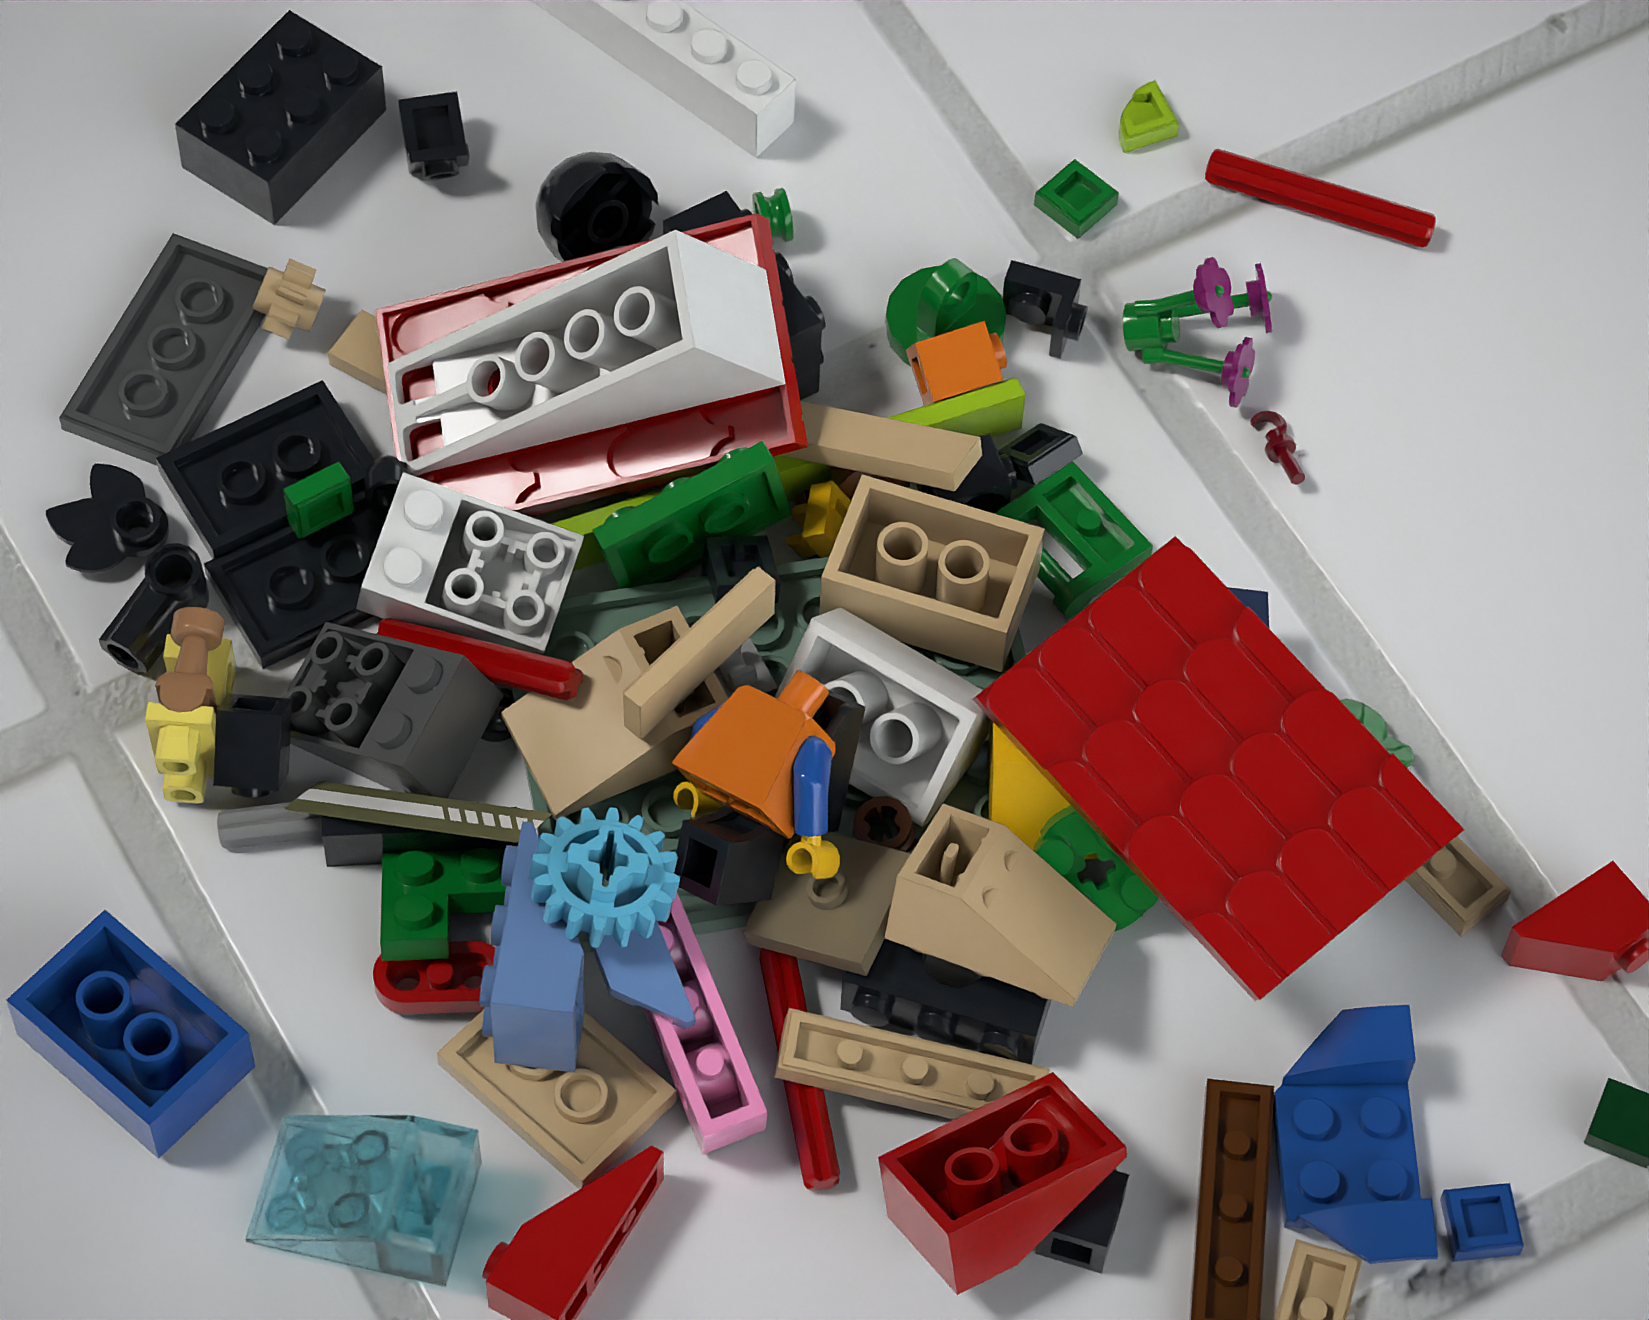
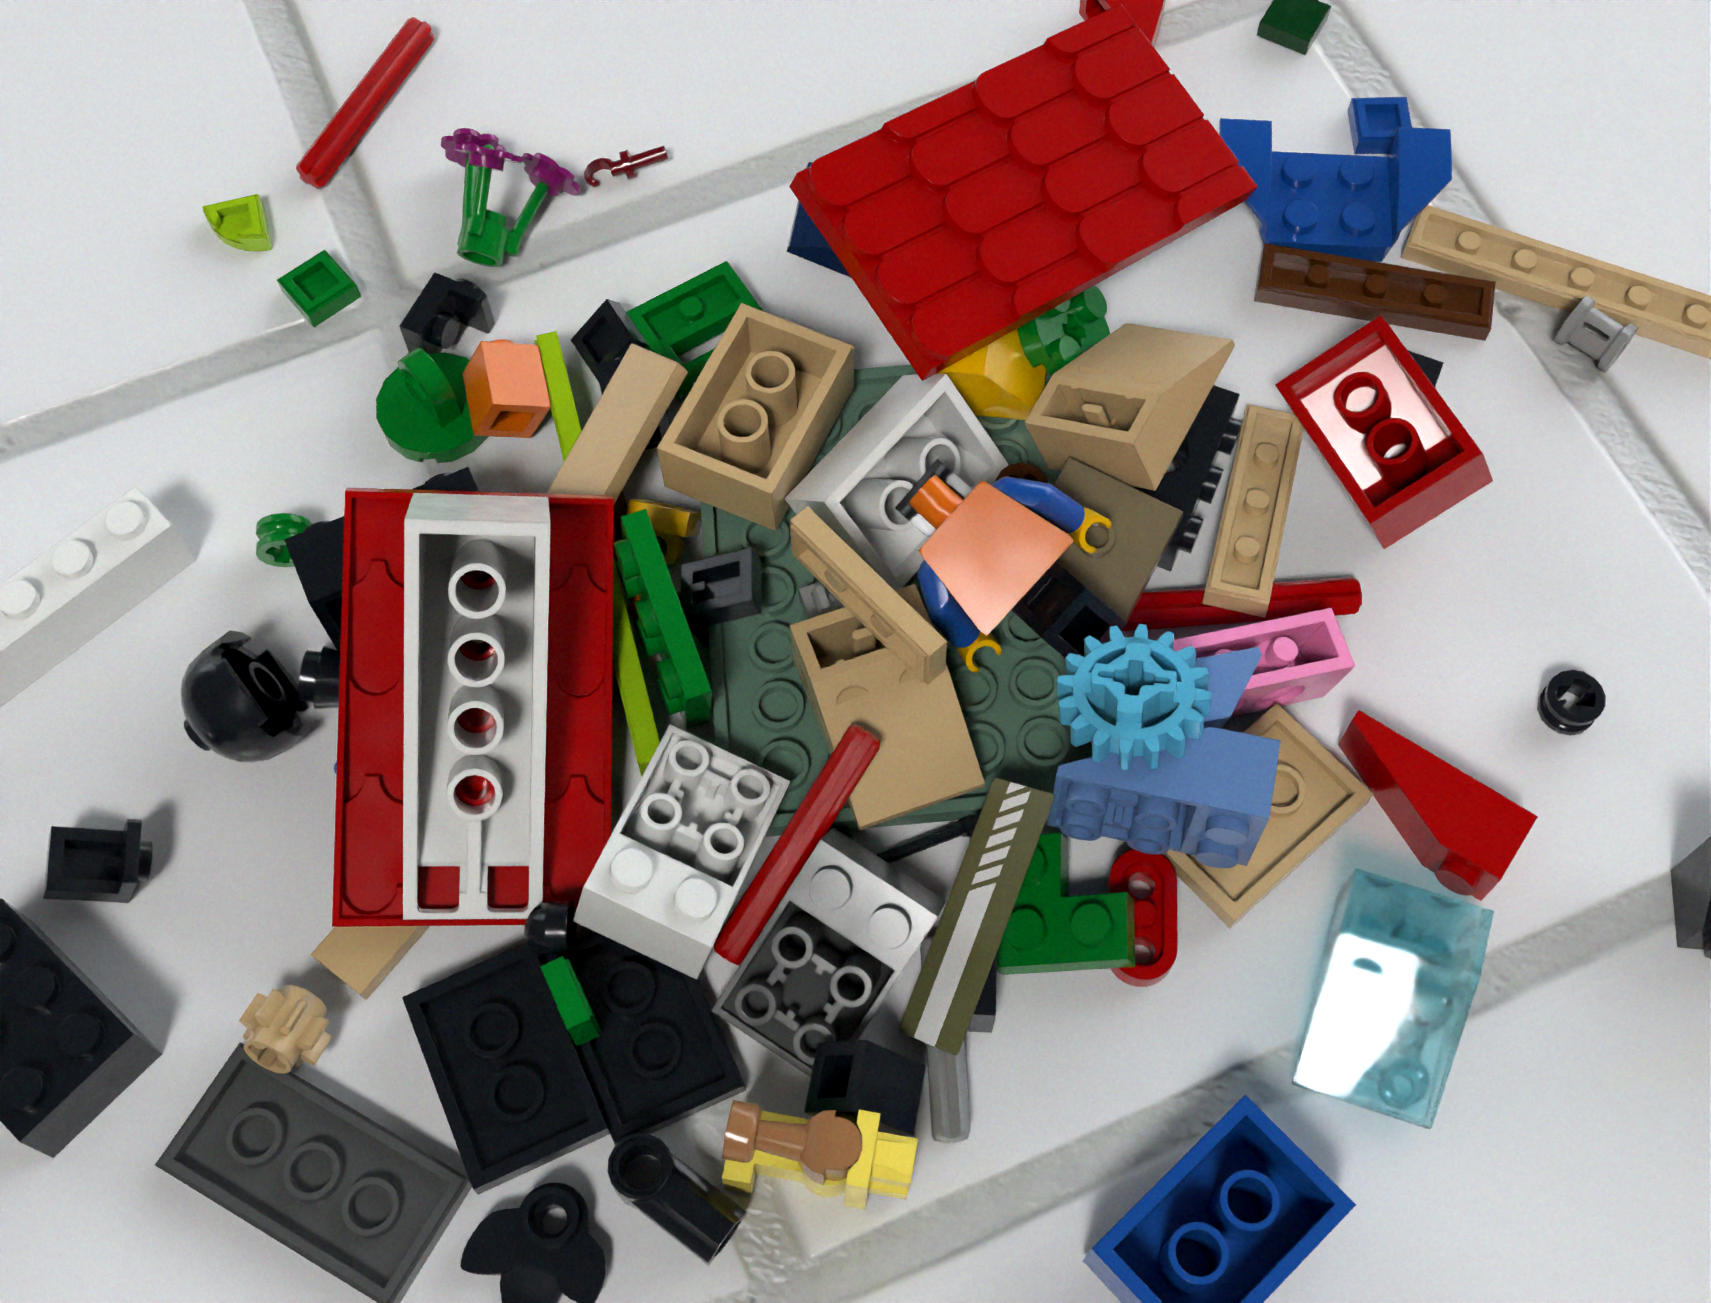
camera: 80 degrees left, 5 degrees up
none -> black hinge [873,815,975,863]

